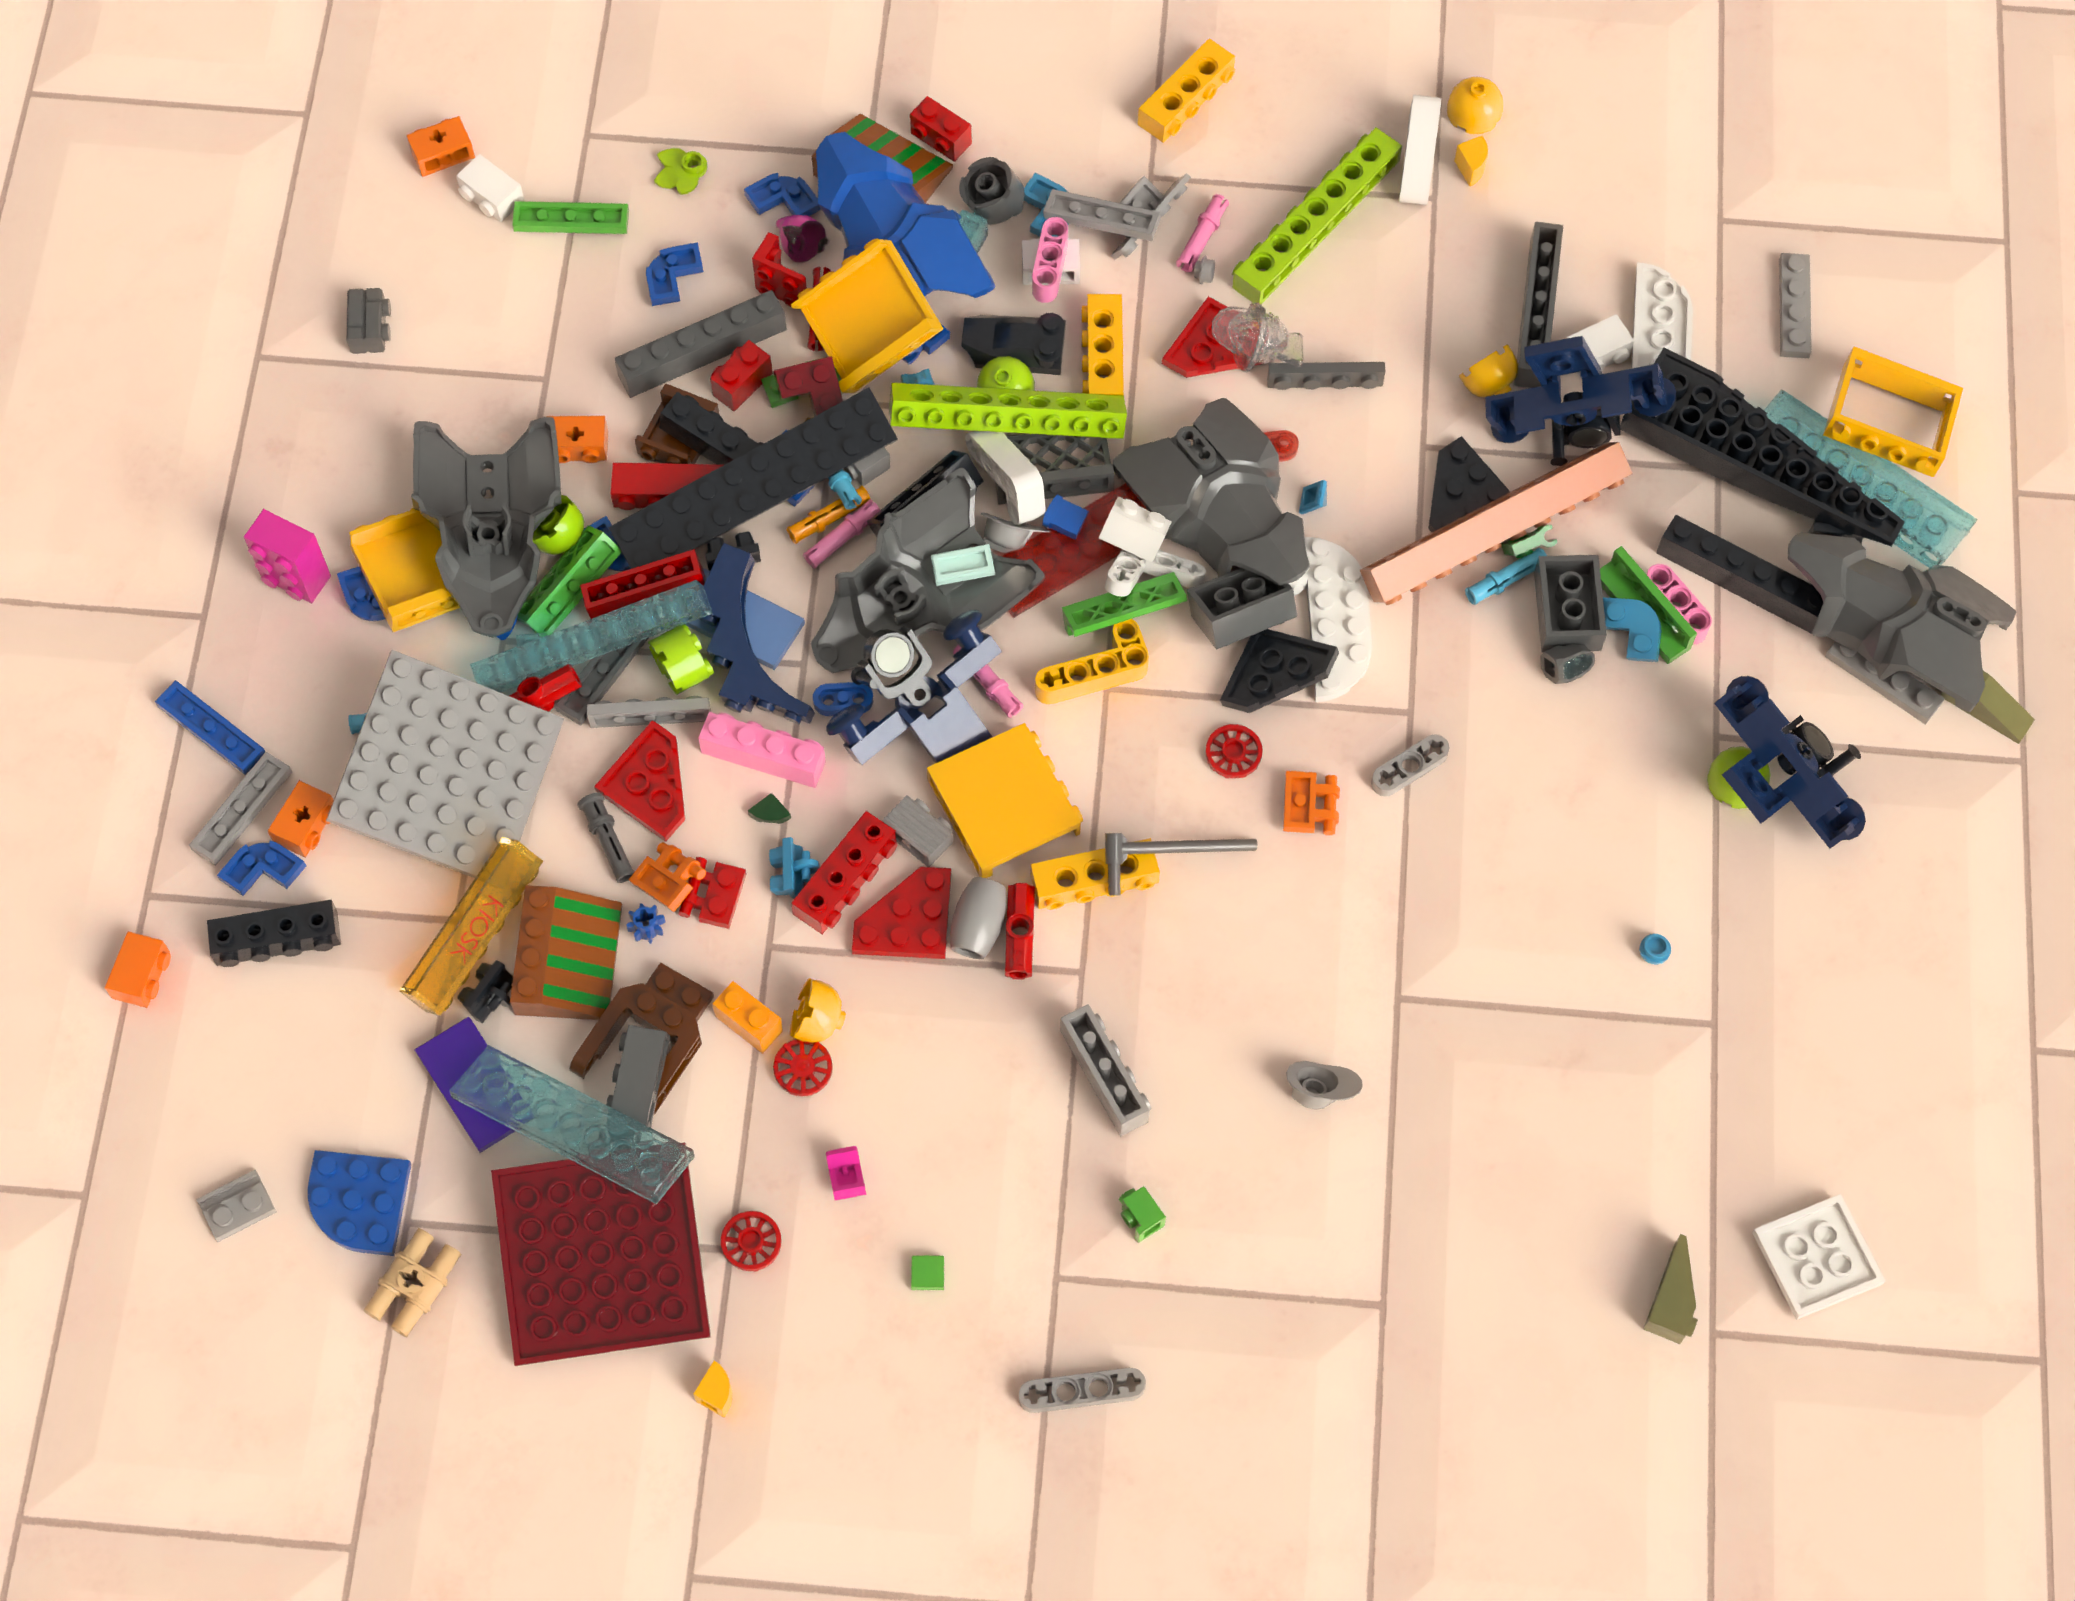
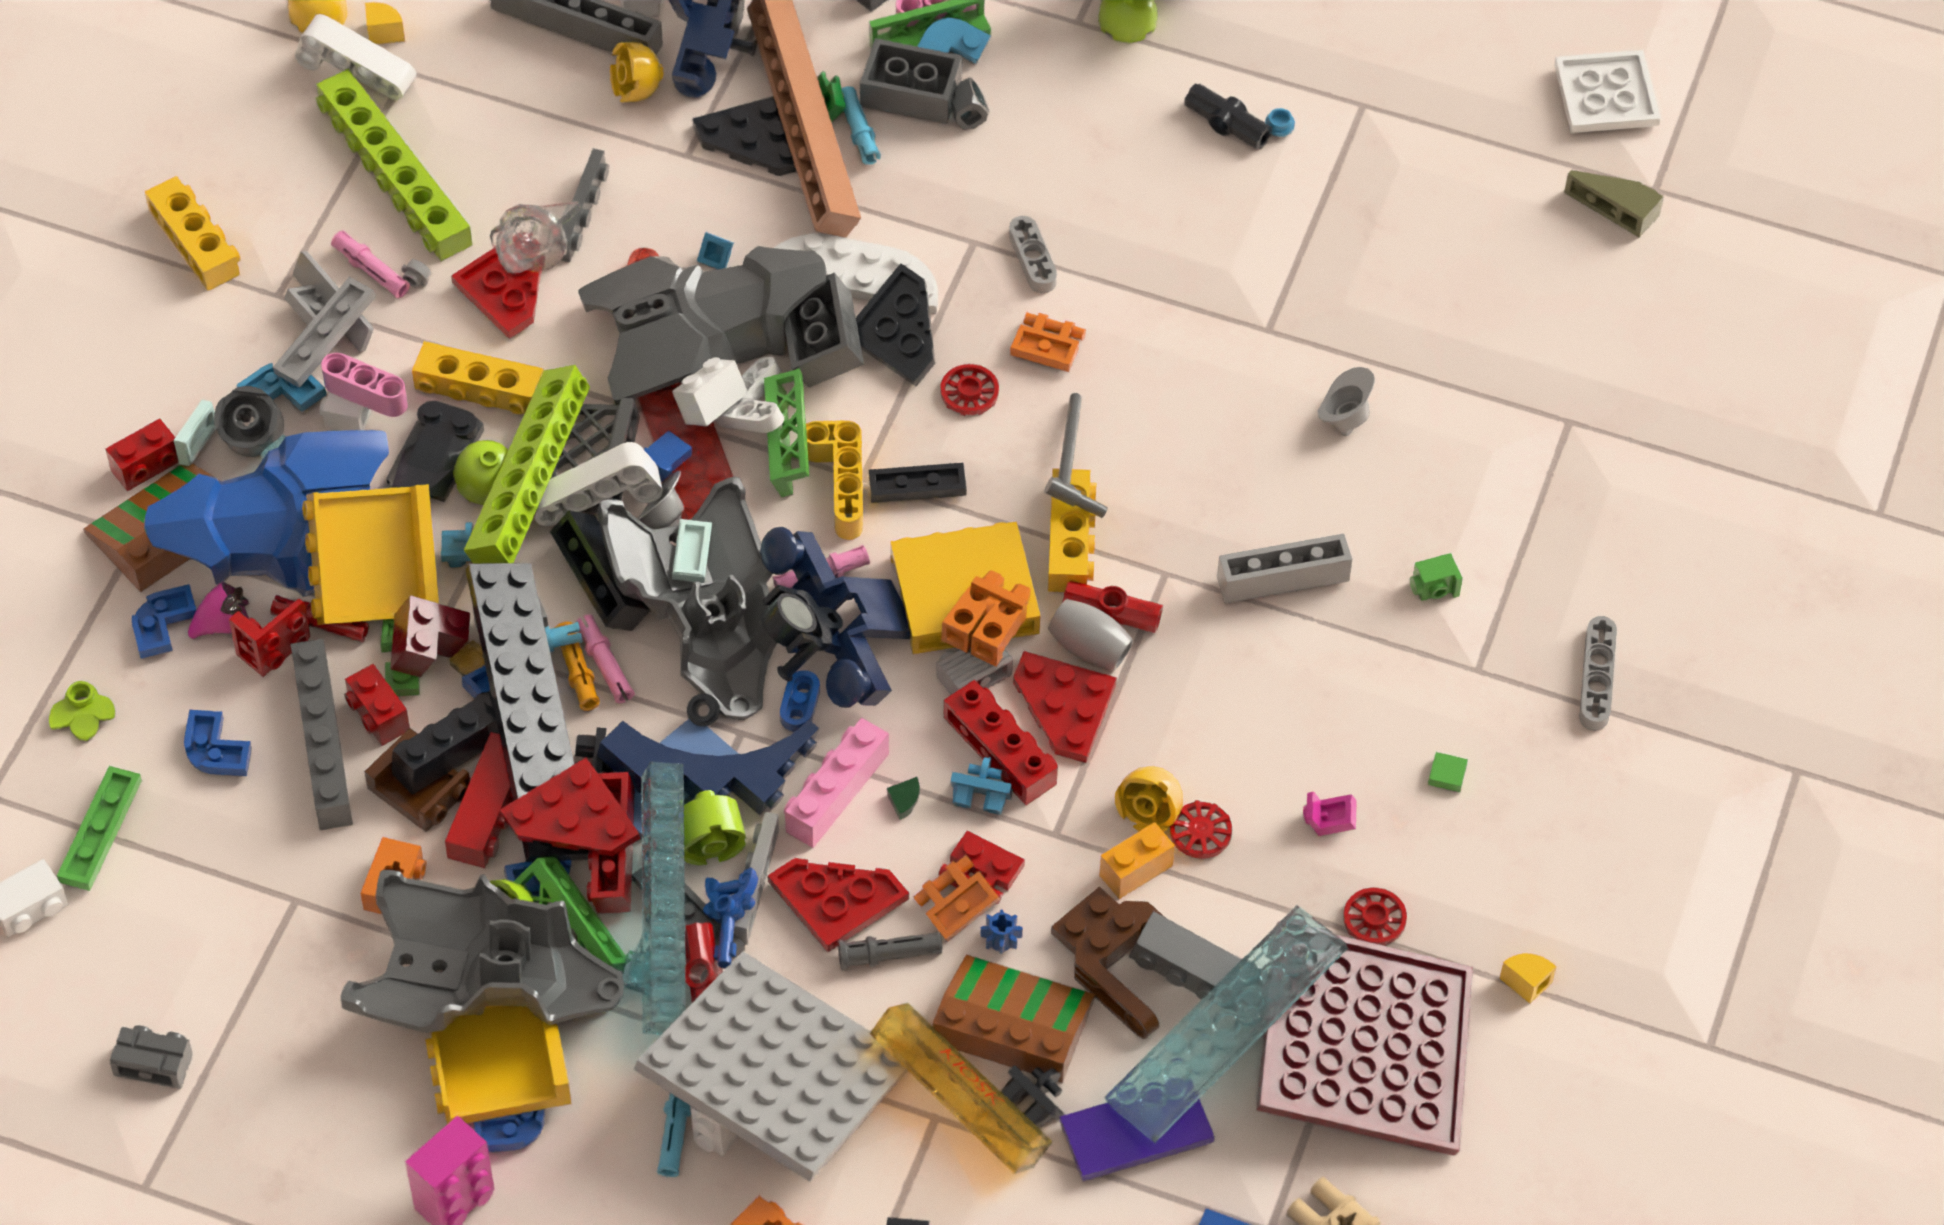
camera: 75 degrees left, 10 degrees down
none -> light aqua tile [174,400,216,466]
none -> red plate [500,757,641,856]
none -> black plate [687,693,720,727]
none -> blue piece [703,867,758,969]
none -> black plate [869,462,967,503]
none -> orange hips [941,570,1031,667]
none -> black piece [1184,83,1272,149]

